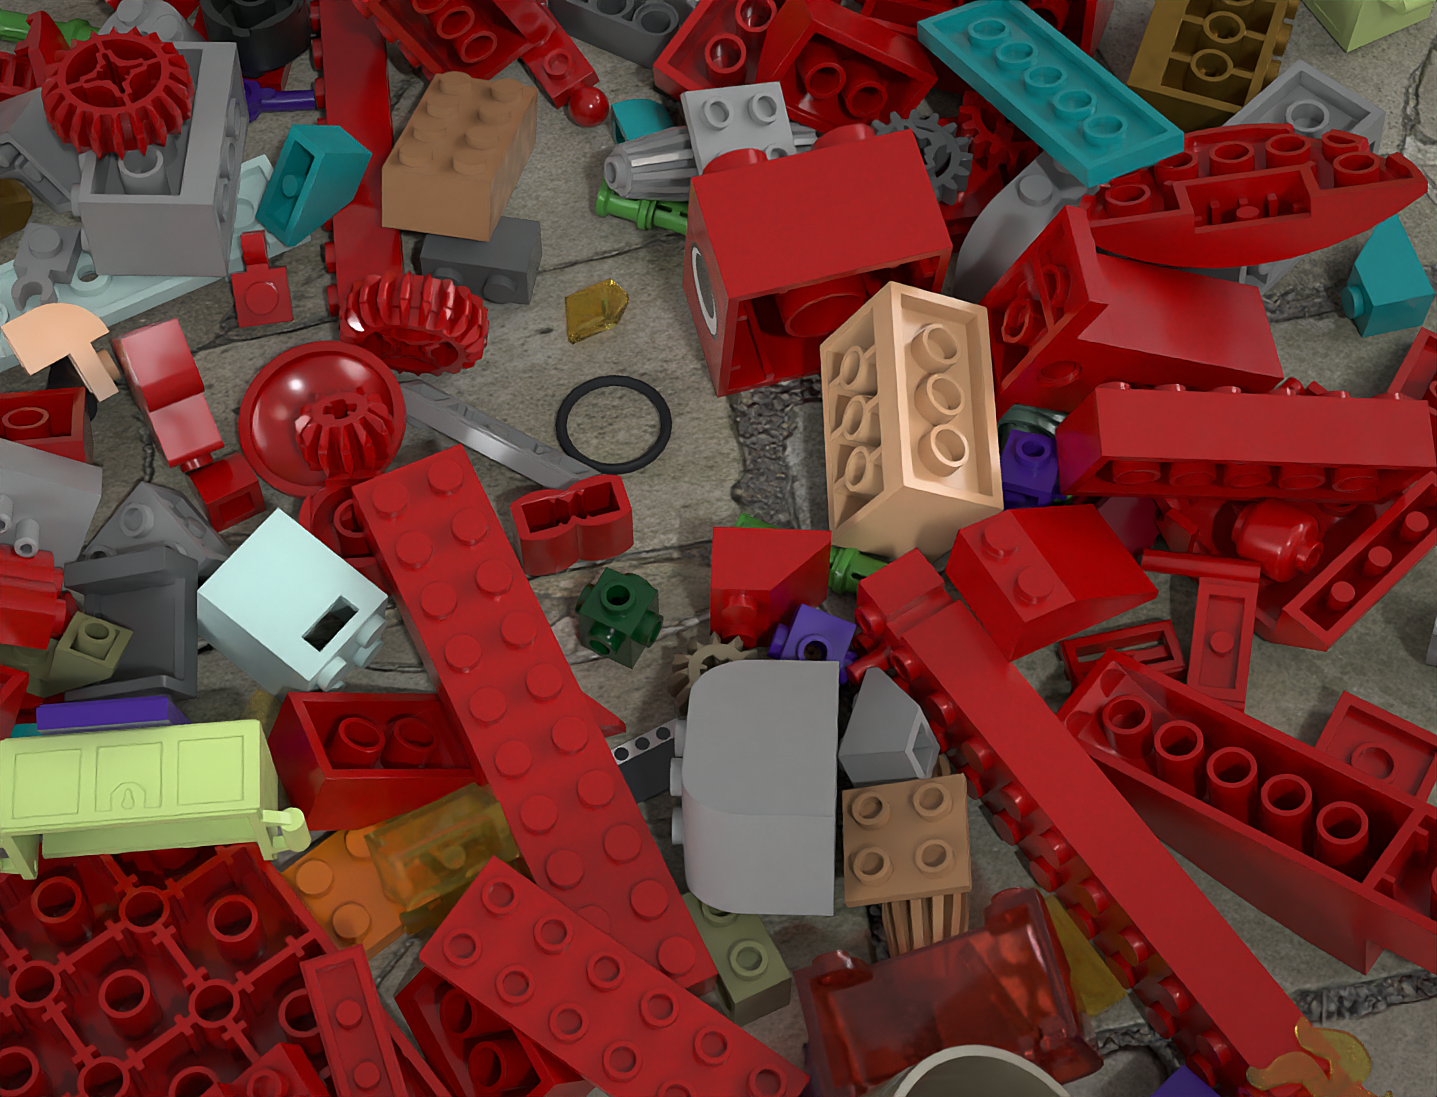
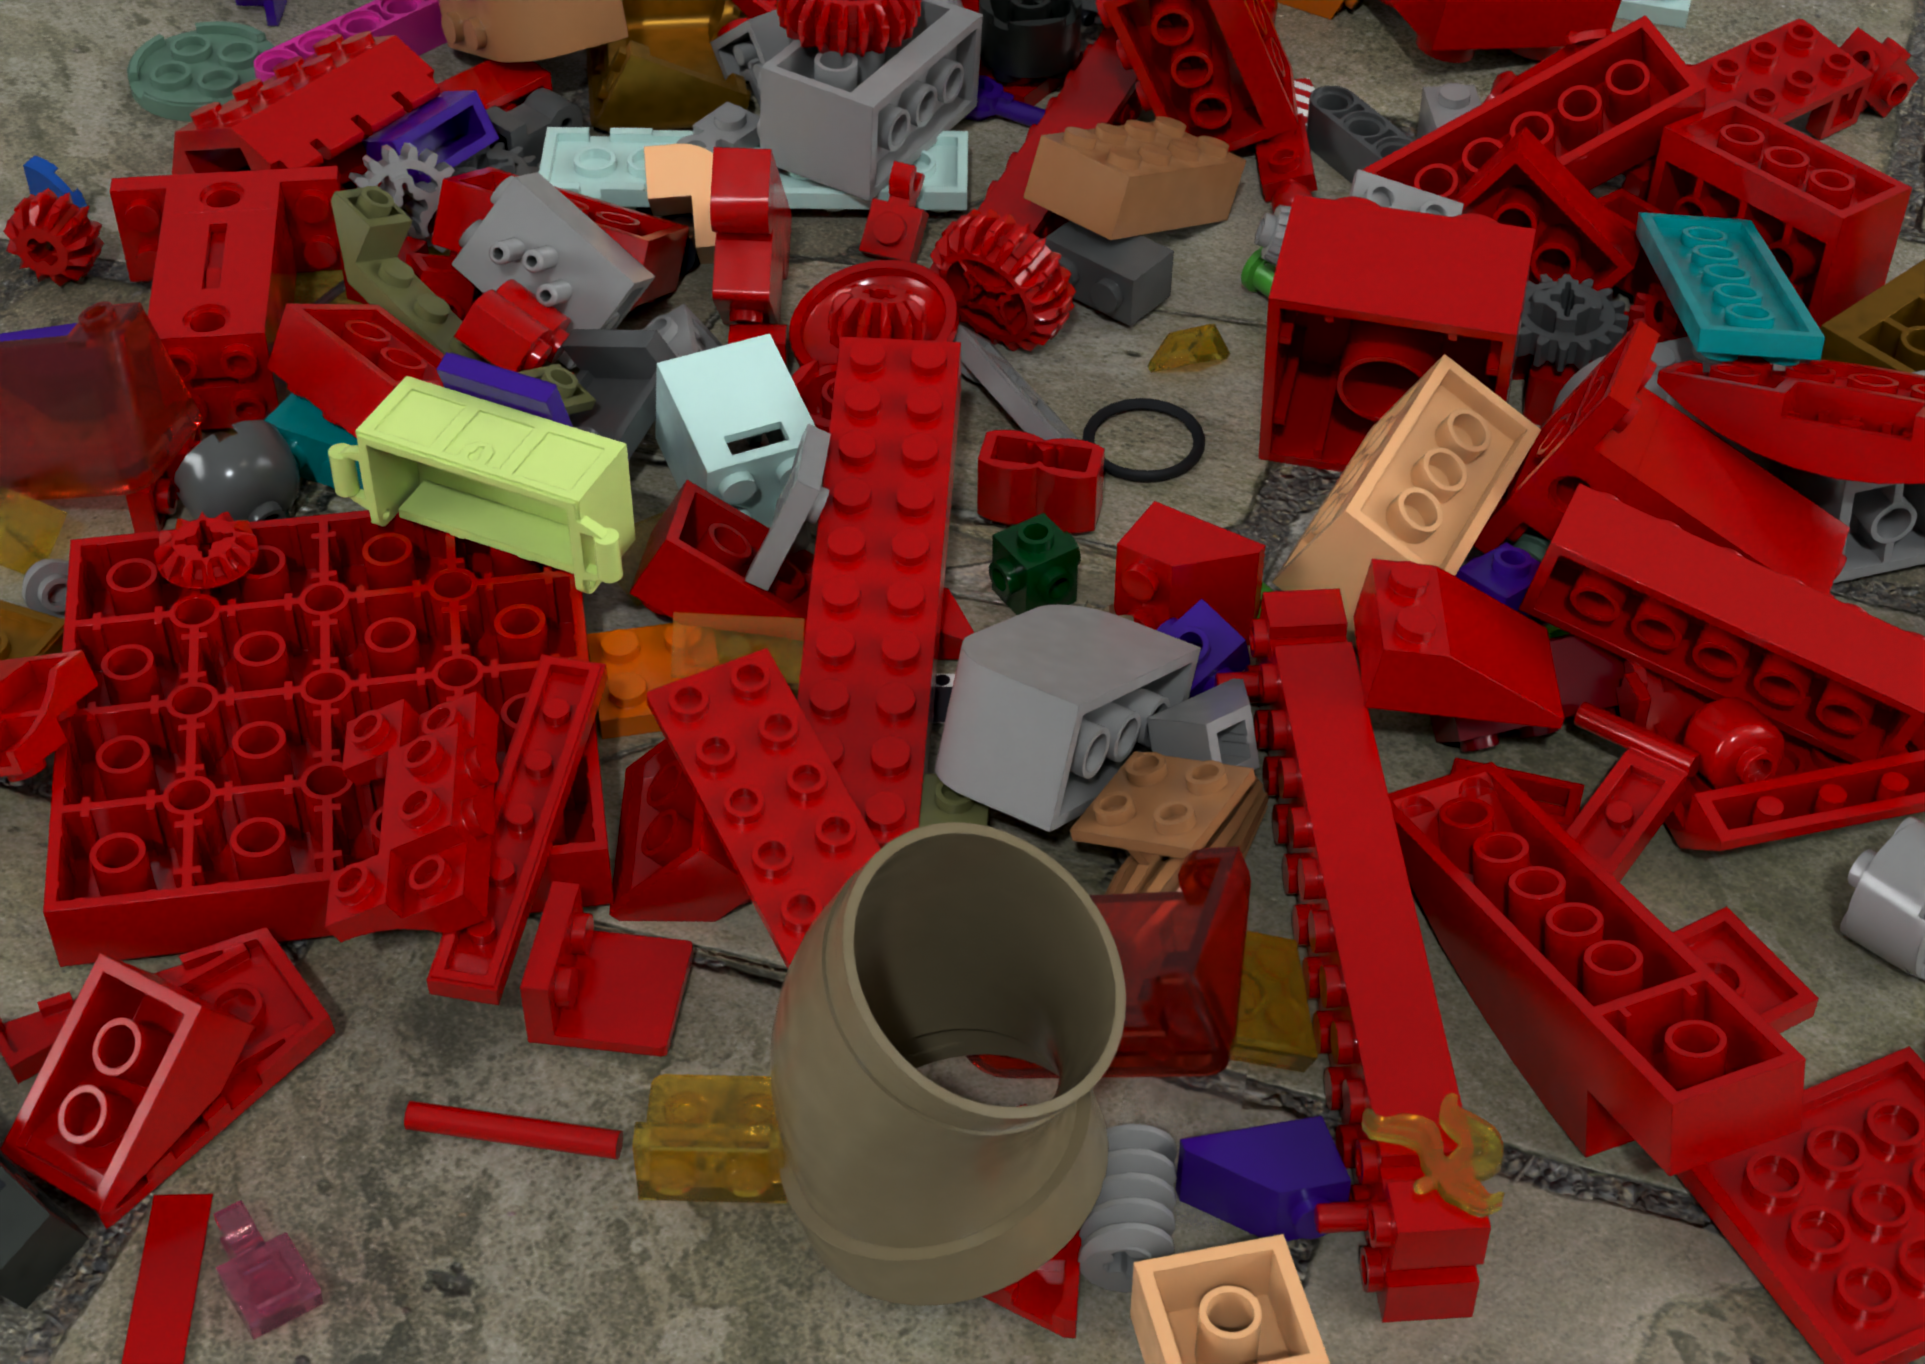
camera: 30 degrees right, 15 degrees down
teal slope [255,124,372,247] -> none
none -> light grey plate [745,424,831,591]

